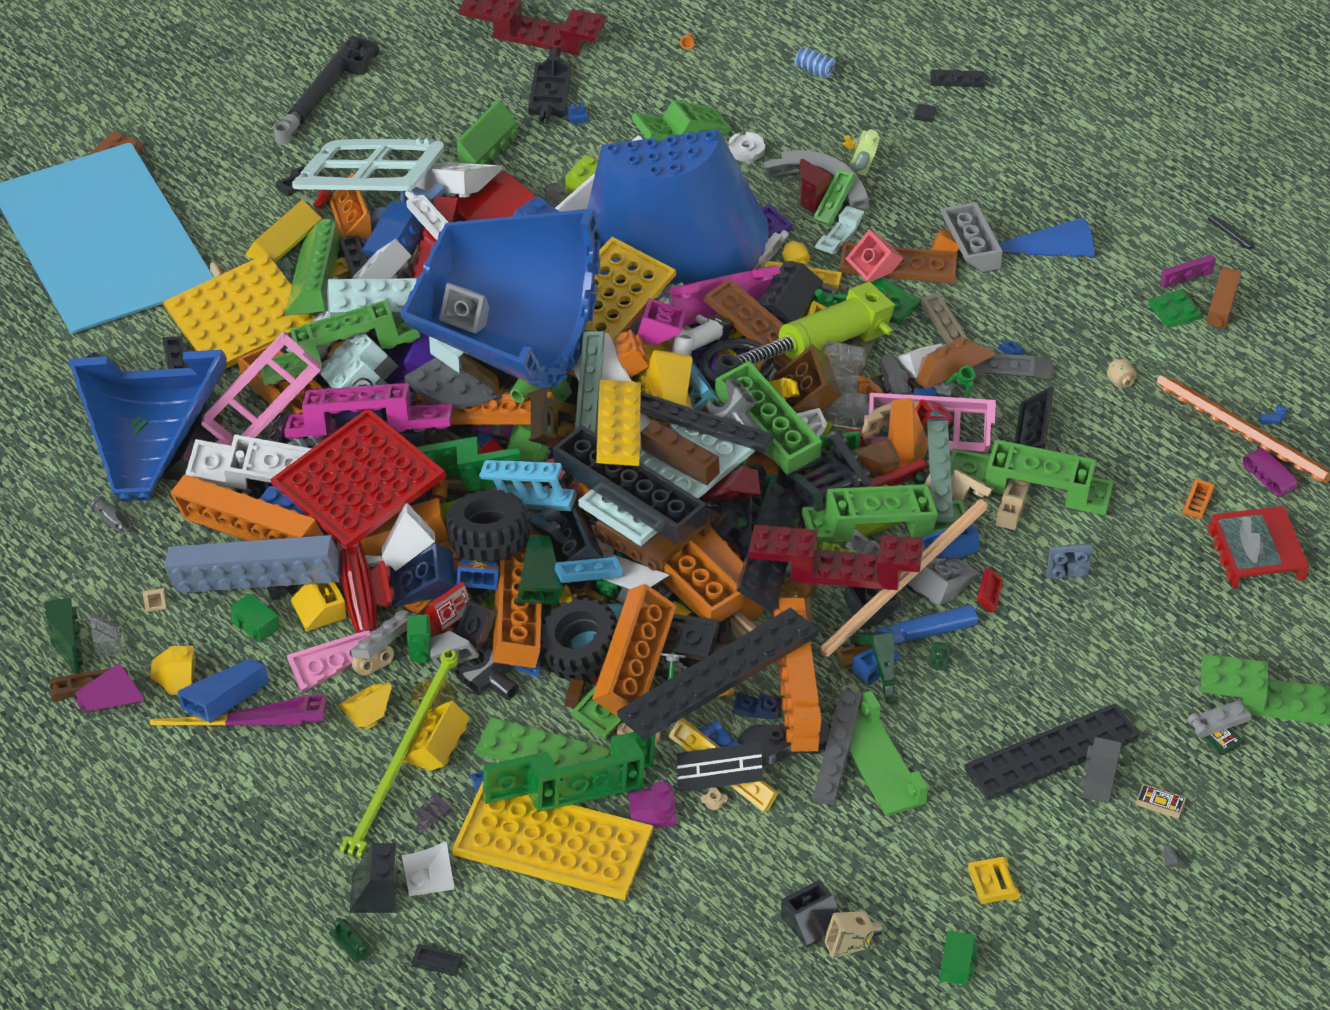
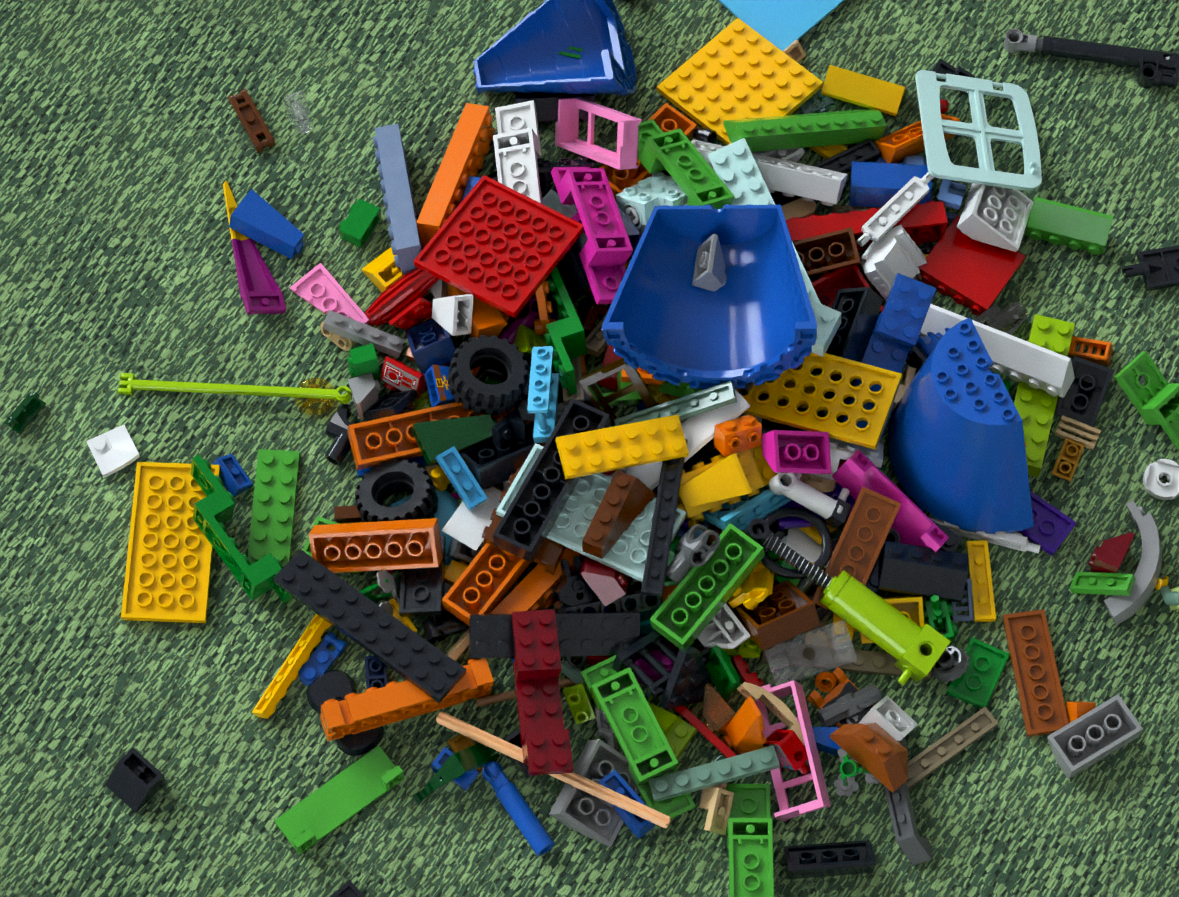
camera: 75 degrees right, 20 degrees up
dark green slope [45,598,83,674] -> none
magenta slope [74,663,144,713] -> none
dark grey piece [90,496,132,531] -> none
tan slope [142,588,167,612] -> none
yellow slope [150,646,196,695] -> none
black plate [162,336,189,369] -> none
yellow slope [338,683,392,729] -> none
black slope [350,843,398,913] -> none
yellow slope [404,701,470,771] -> none
black tile [411,944,463,977] -> none
slope [416,793,452,834] -> none
blue tile [566,102,589,124] -> none
magenta slope [628,781,676,828] -> none
black sticker [677,742,763,792] -> none
tan plate [701,788,728,810] -> none
yellow head [782,241,810,266] -> none
dark grey plate [813,690,863,805] -> none
light aqua slope [815,206,864,254] -> none
tan torso [824,911,882,959] -> none
coral slope [846,229,903,282] -> none
dark green piece [928,641,951,670] -> none
red plate [977,567,1003,613] -> none
tan slope [995,478,1031,530] -> none
blue wedge [998,217,1095,258] -> none
blue tile [998,340,1026,355] -> none

